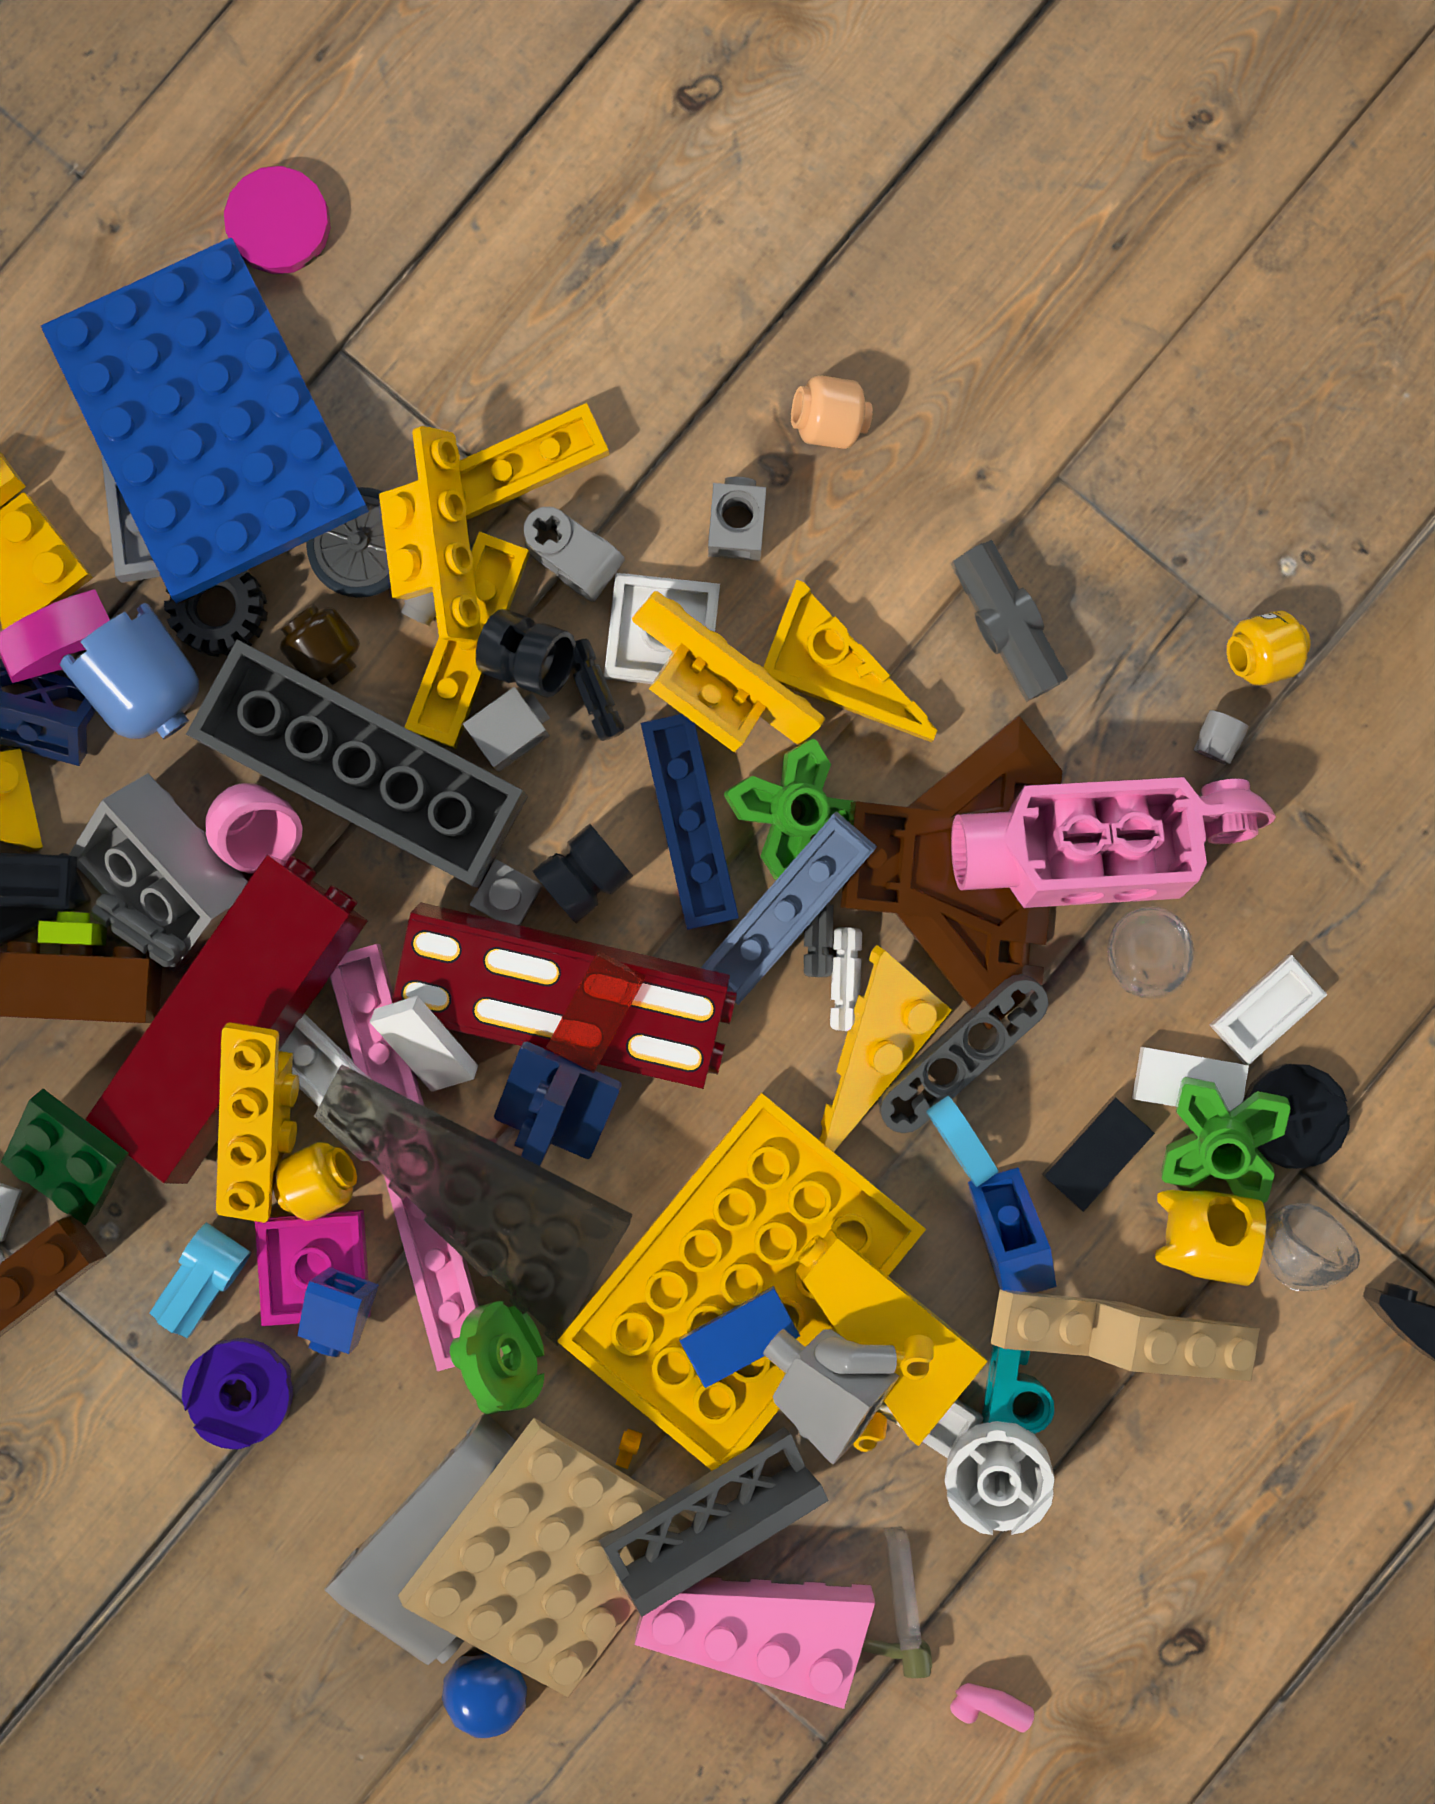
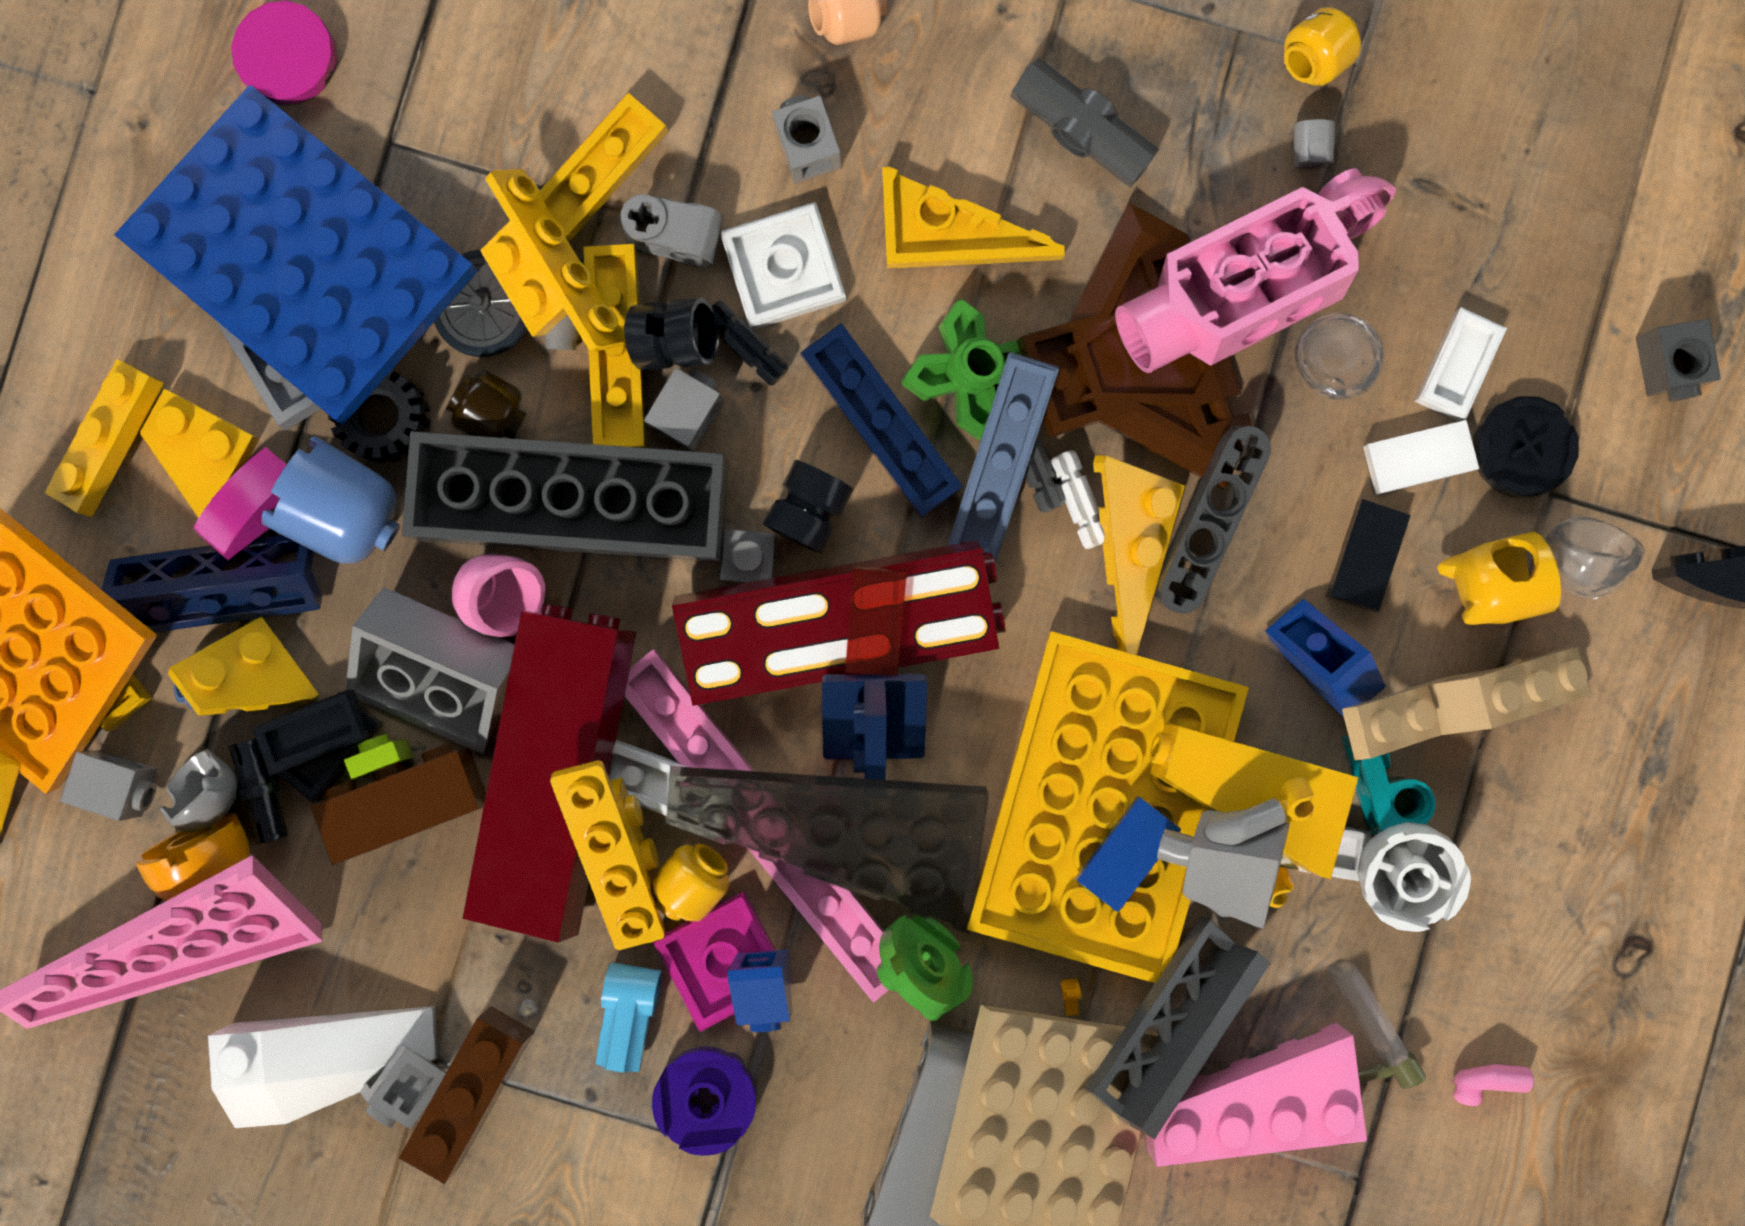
camera: 20 degrees left, 0 degrees up
dark green plate [1,1088,129,1226] -> none
dark grey axle [91,894,186,967] -> none
white tile [370,995,478,1092] -> none
yellow bracket [632,591,825,752] -> none
medium azure beam [926,1096,999,1187] -> none
bright green plant [1161,1077,1290,1203] -> none

